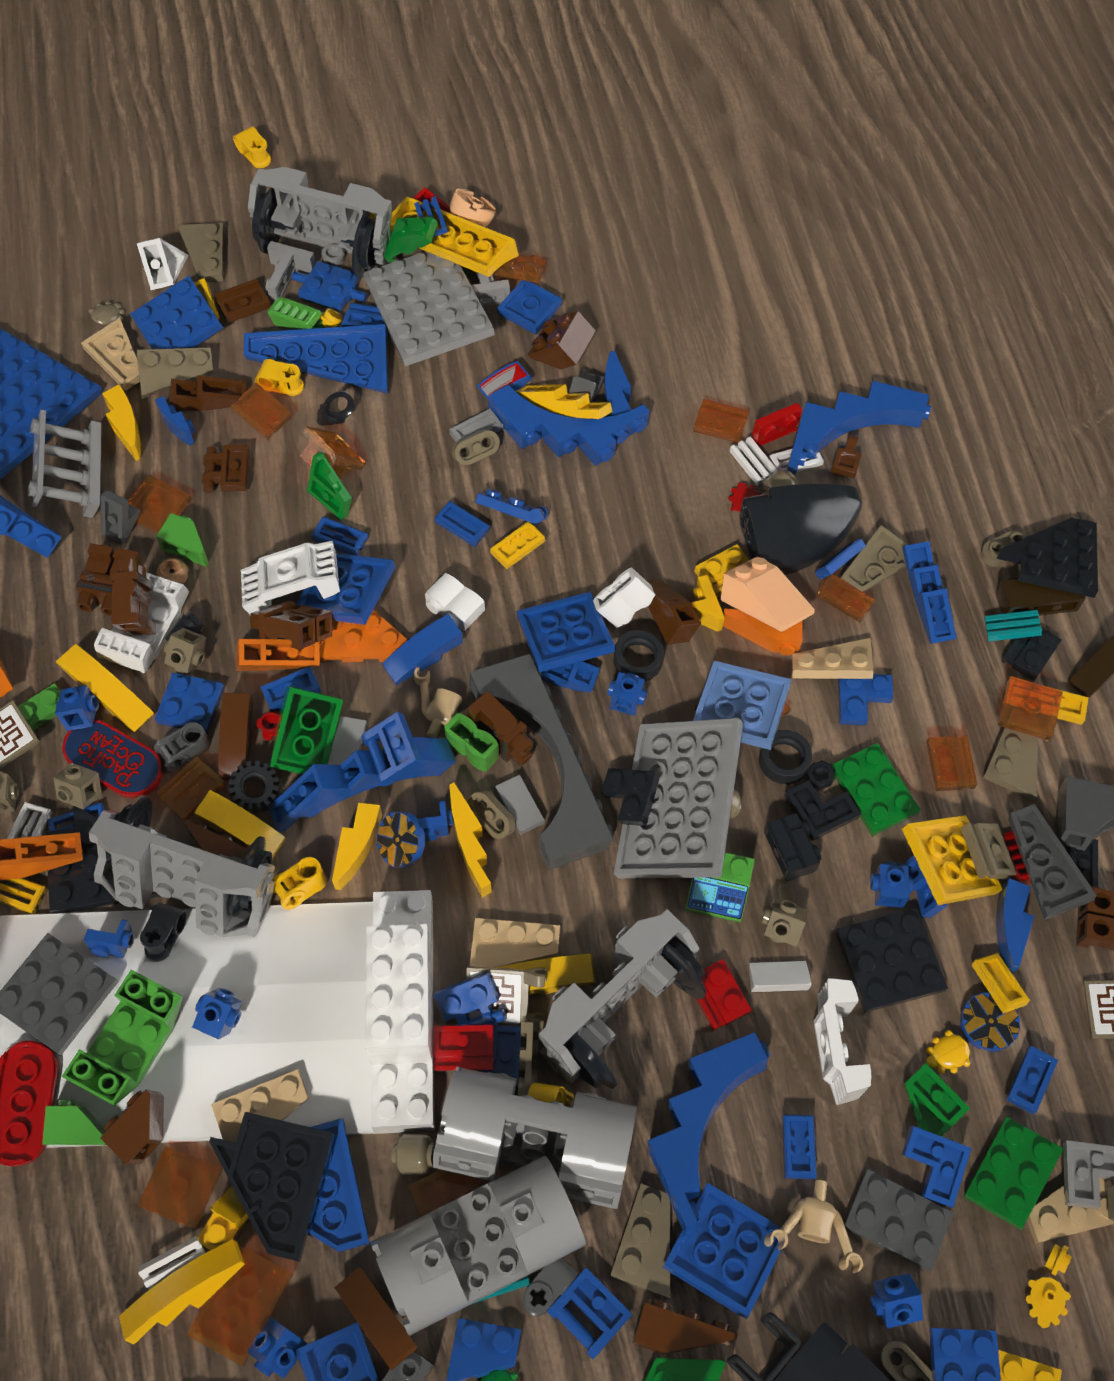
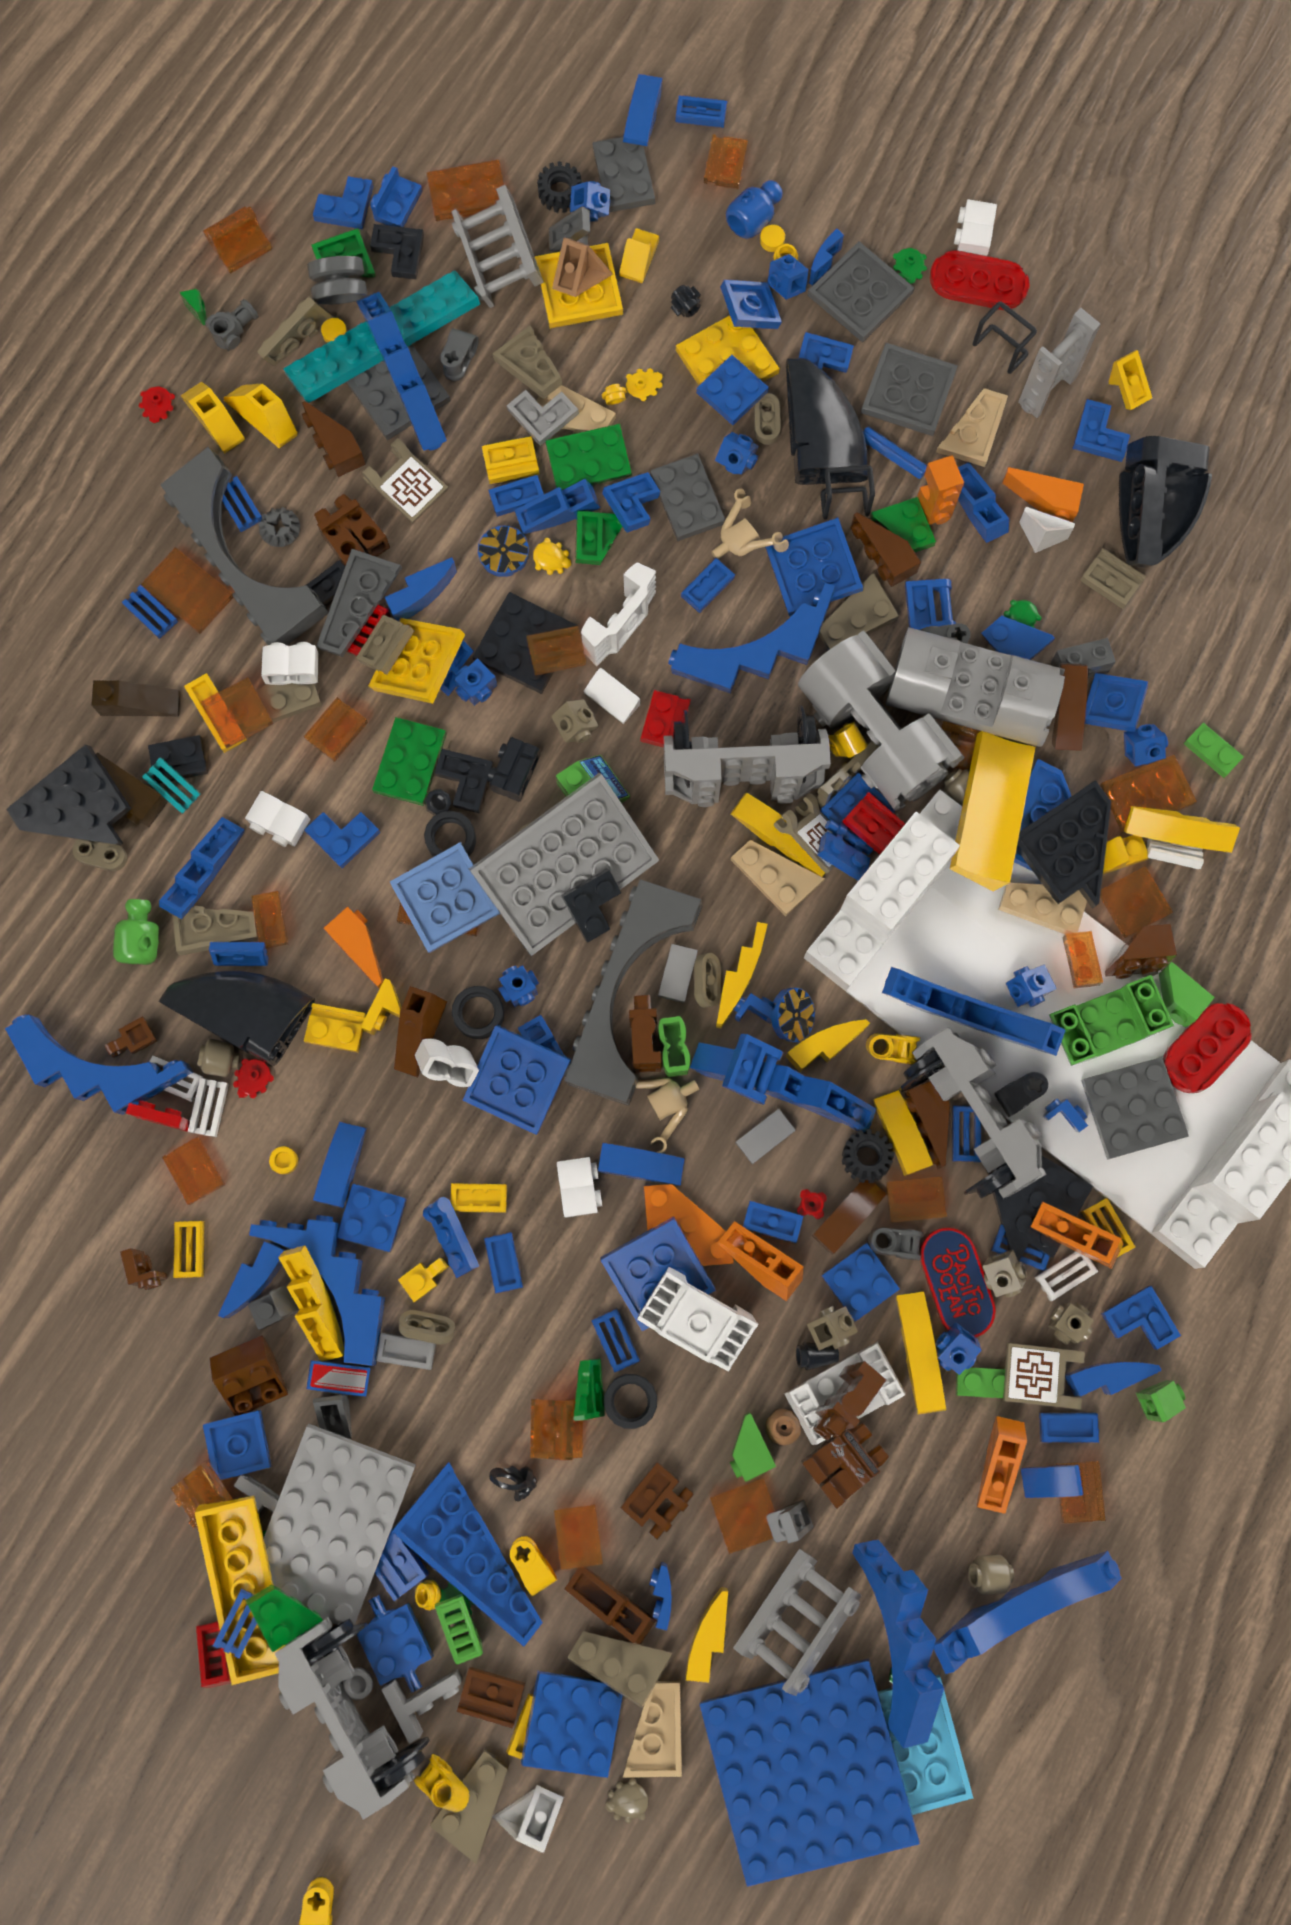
camera: 135 degrees left, 15 degrees up
reddish brown hips [250,601,332,650] -> none
green slope [269,685,343,774] -> none
light nougat cylinder [450,188,496,227] -> none
light nougat slope [721,557,815,632] -> none
tan wing [792,638,873,679] -> none
yellow tile [971,953,1030,1013] -> none
none -> bright green piece [113,899,160,965]
none -> reddish brown bracket [120,1248,168,1290]
none -> yellow tile [173,1221,204,1278]
none -> white brick [245,791,311,847]
none -> white brick [261,642,319,685]
none -> yellow tile [269,1146,298,1175]
none -> blue slope [313,1122,367,1208]
none -> dark grey slope [313,1394,352,1439]
none -> blue plate [336,1184,407,1252]
none -> yellow plate [398,1258,449,1302]
none -> yellow piece [414,1754,469,1812]
none -> yellow plate [482,436,539,484]
none -> blue slope [514,479,601,534]
none -> clear orange plate [526,626,586,675]
none -> black tyre [604,1374,657,1429]
none -> blue arch [882,967,1066,1056]
none -> yellow arch [949,731,1036,891]
none -> clear orange plate [1062,931,1103,988]

